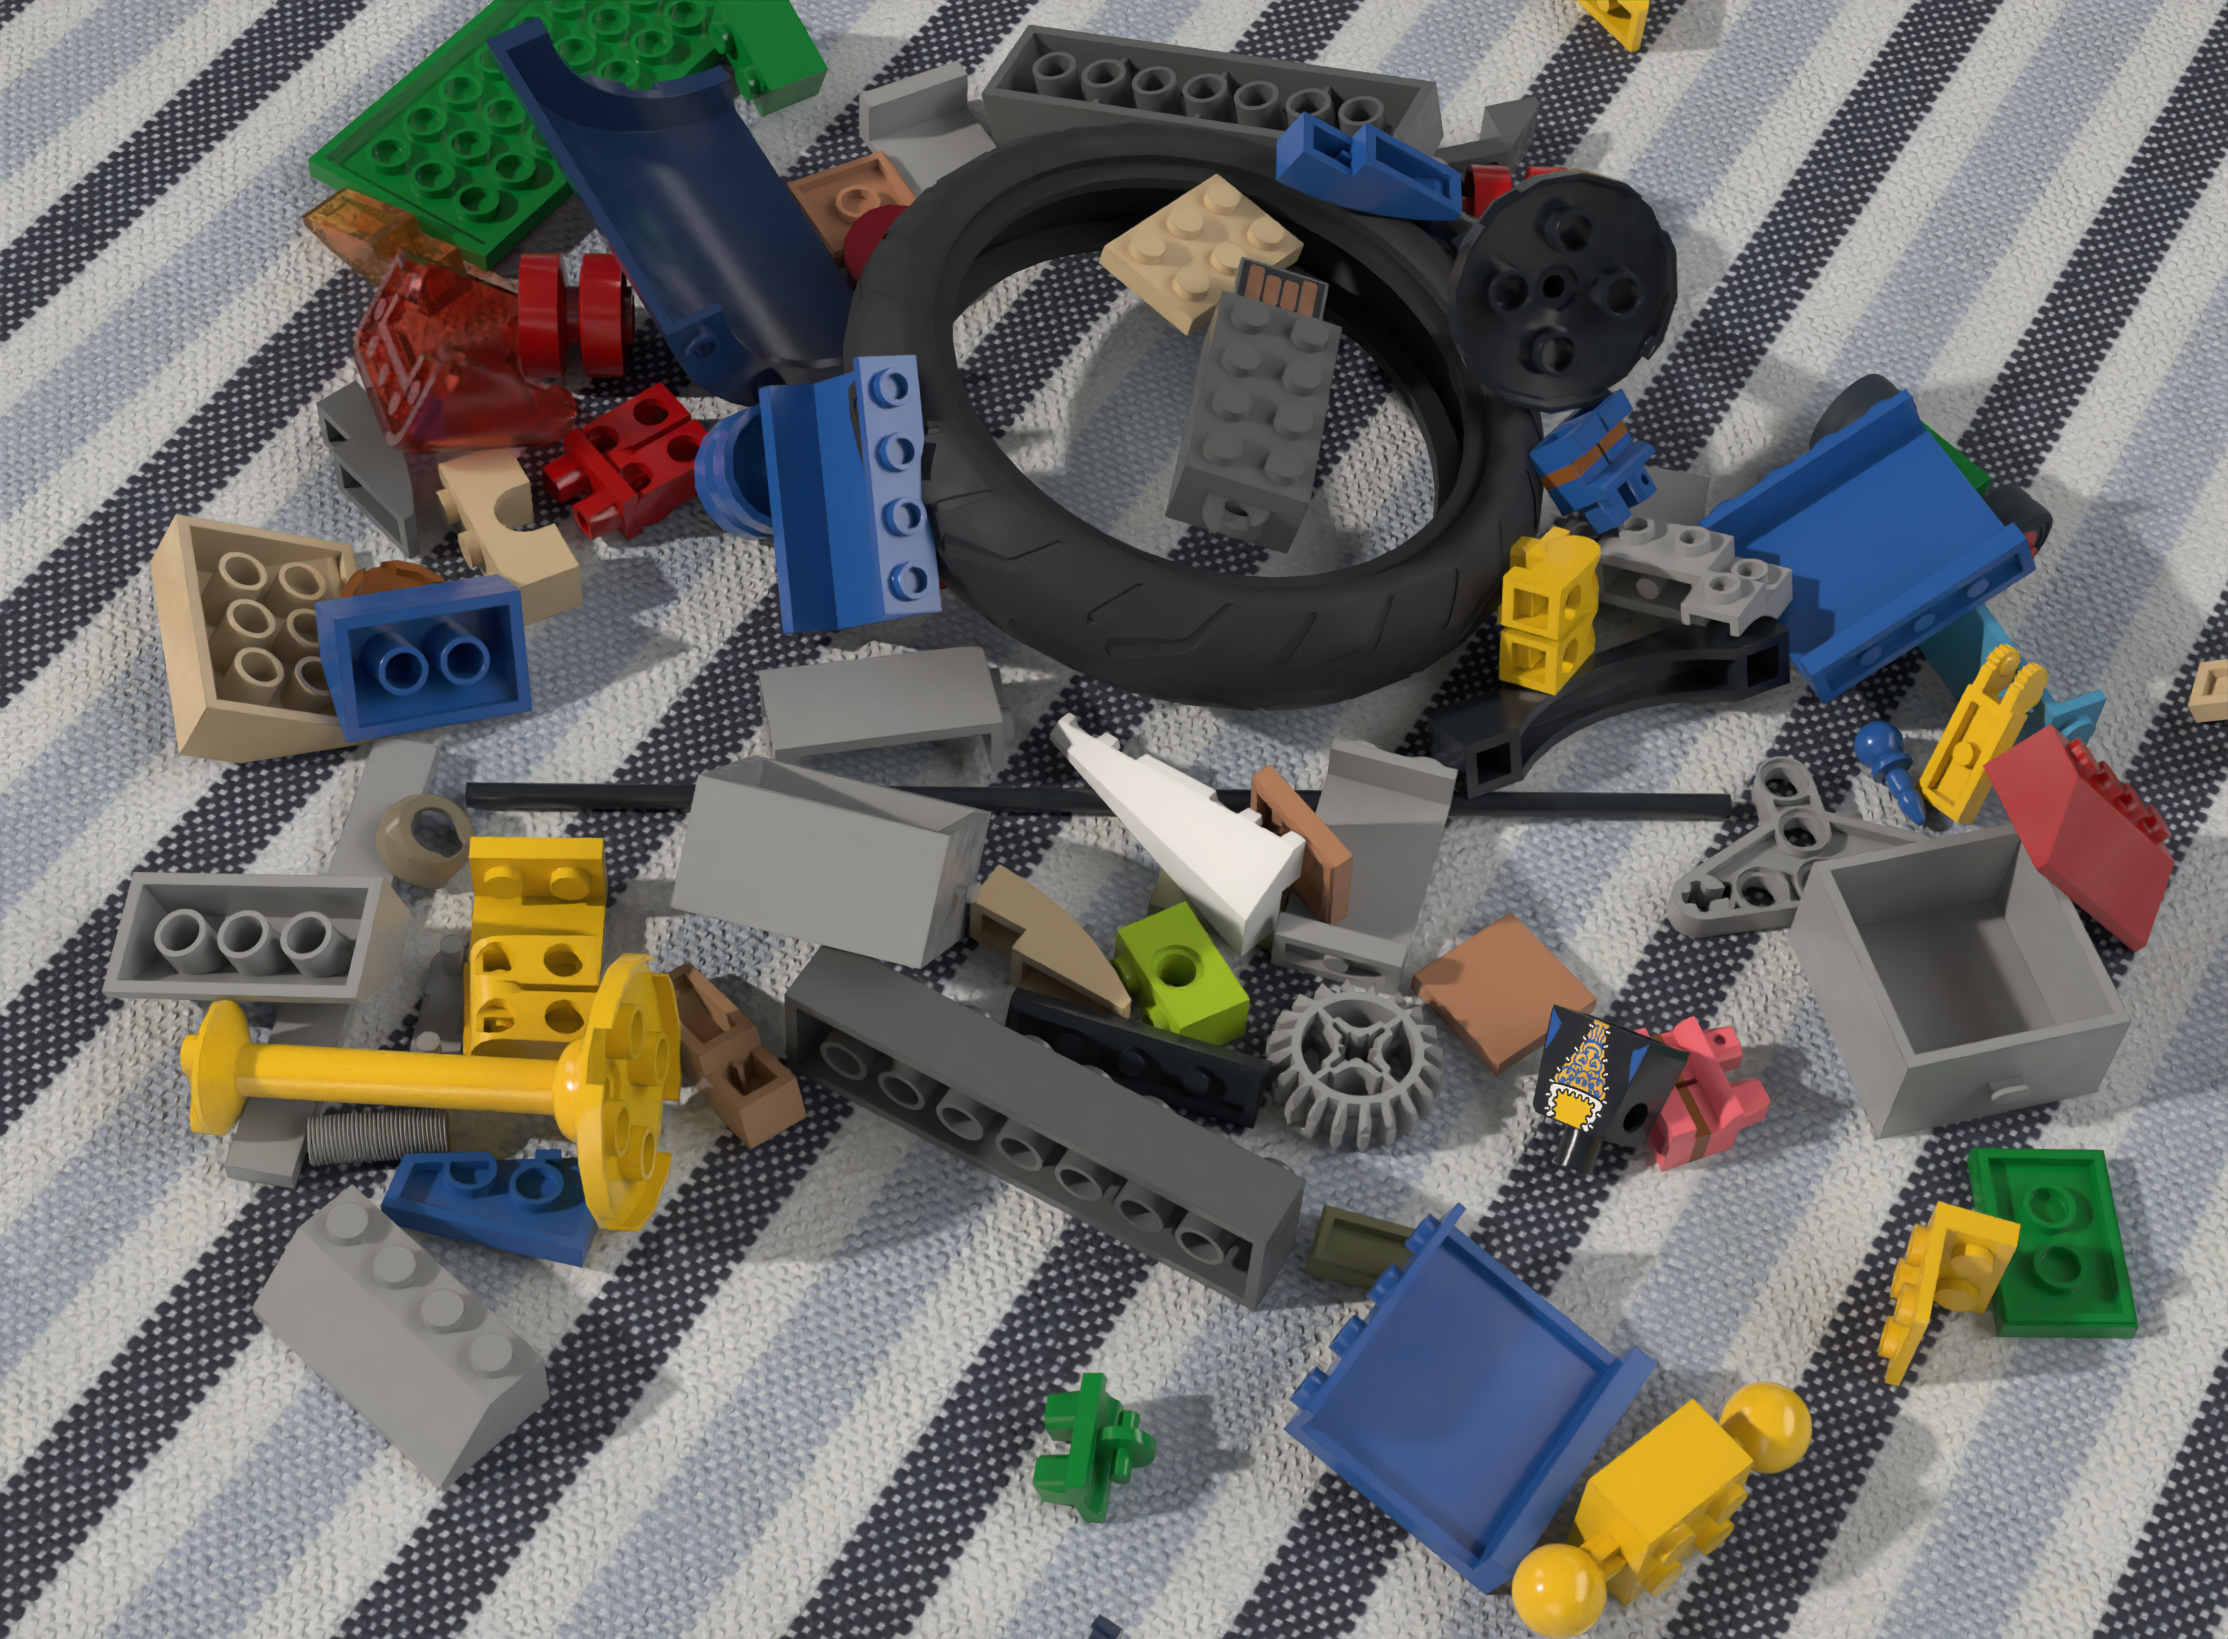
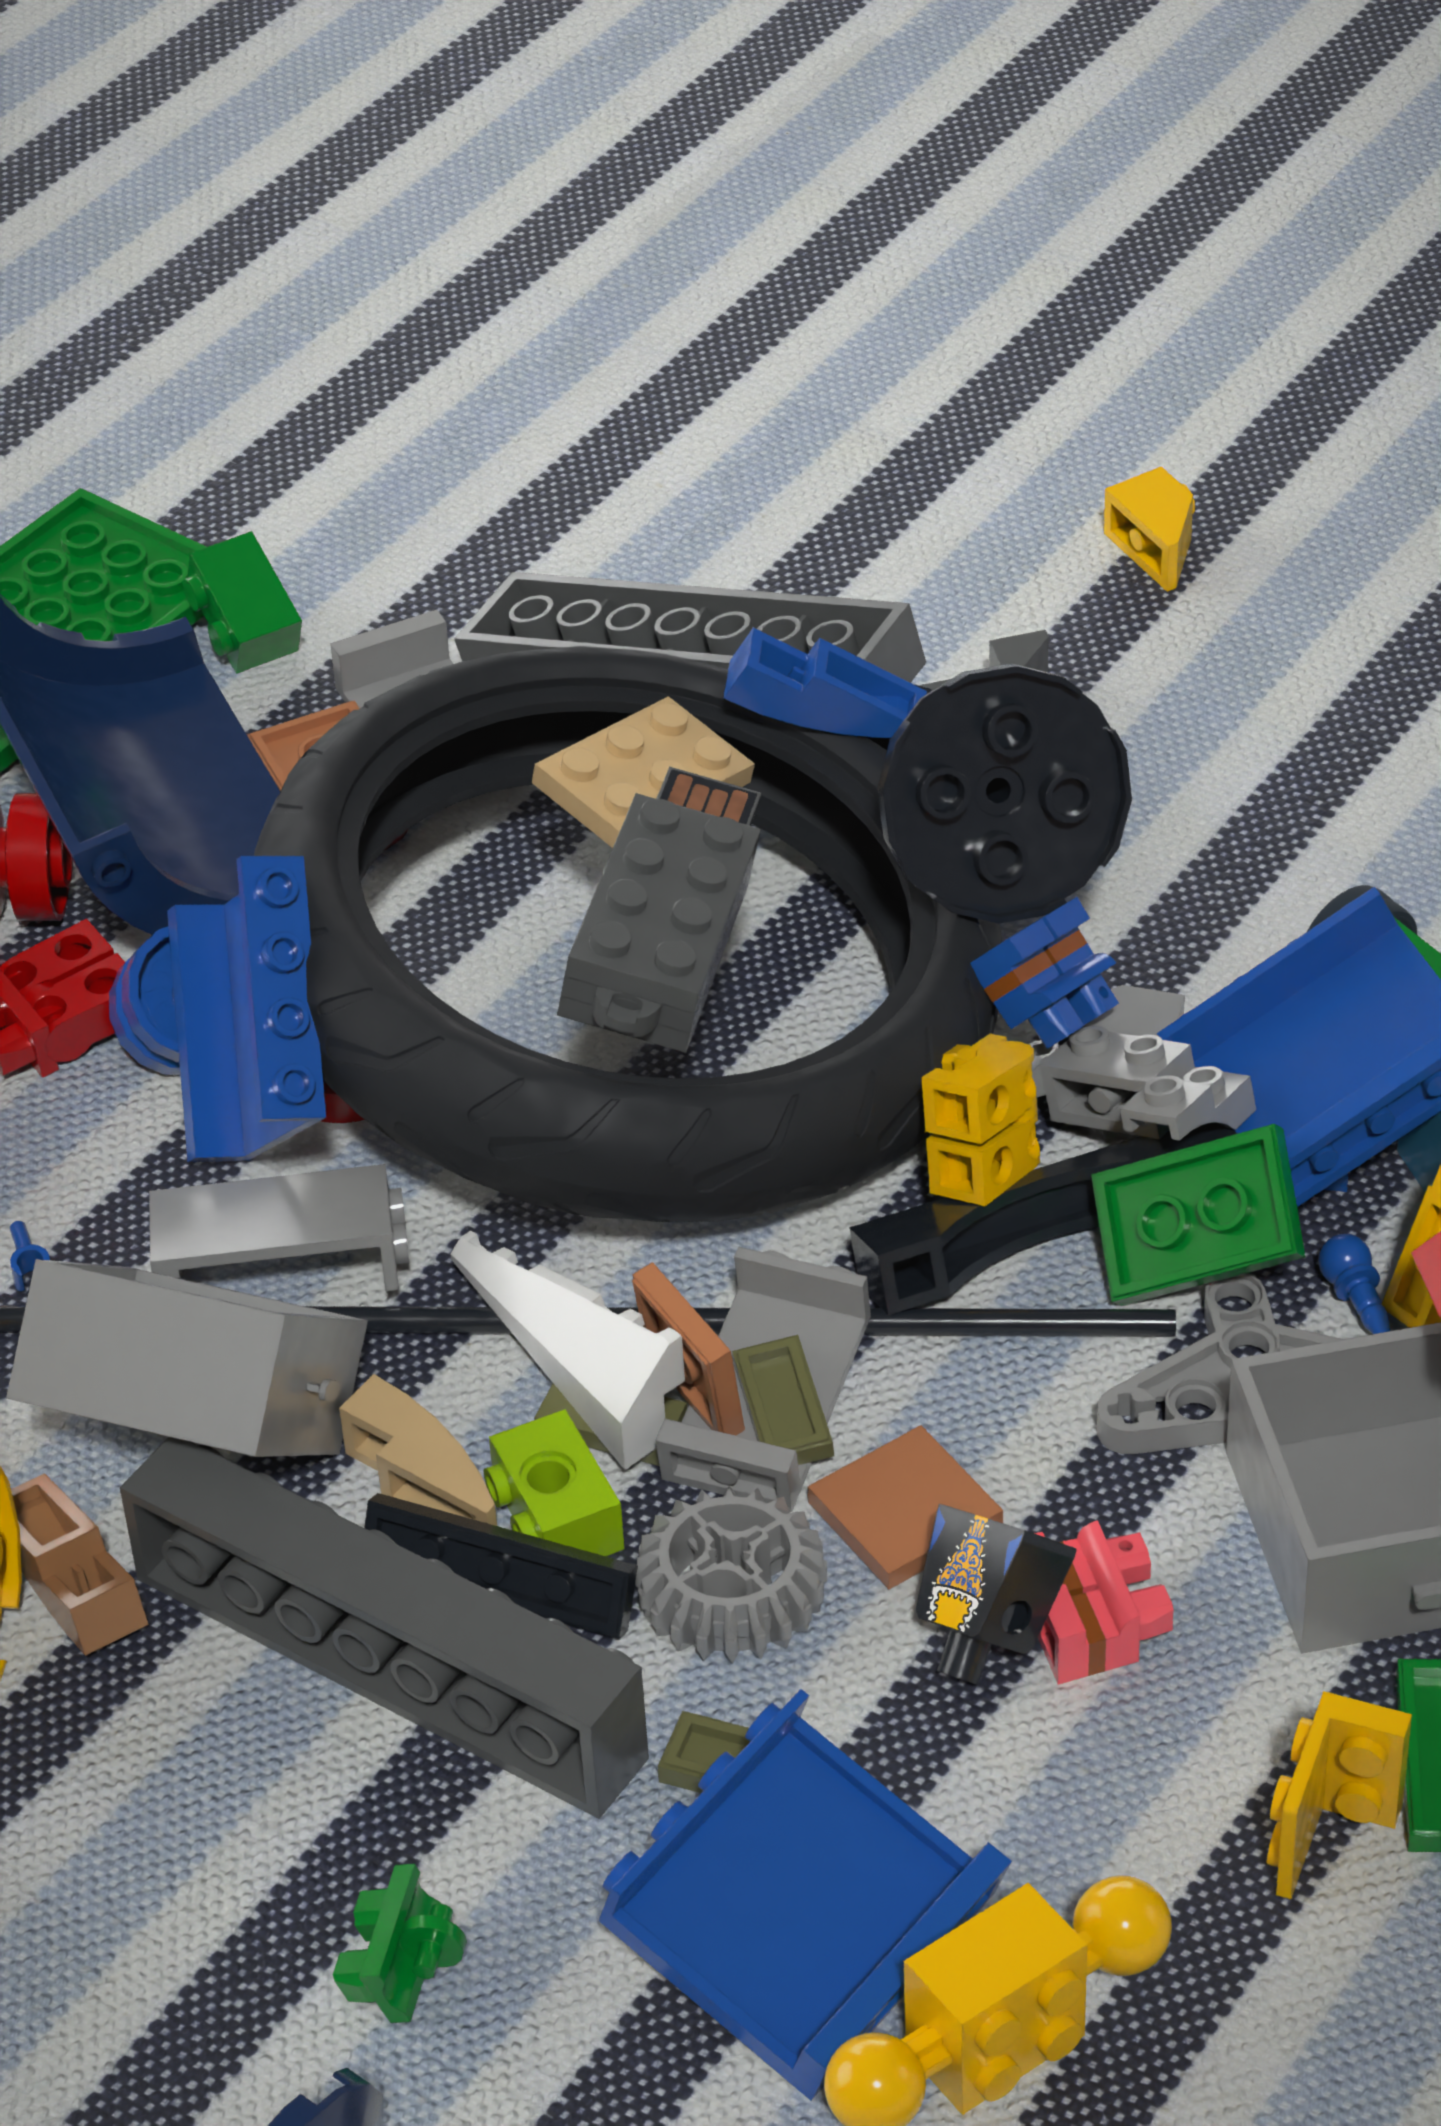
camera: 10 degrees right, 10 degrees down
none -> blue hand [10,1221,50,1291]
none -> olive tile [732,1335,834,1465]
none -> green tile [1091,1124,1306,1306]

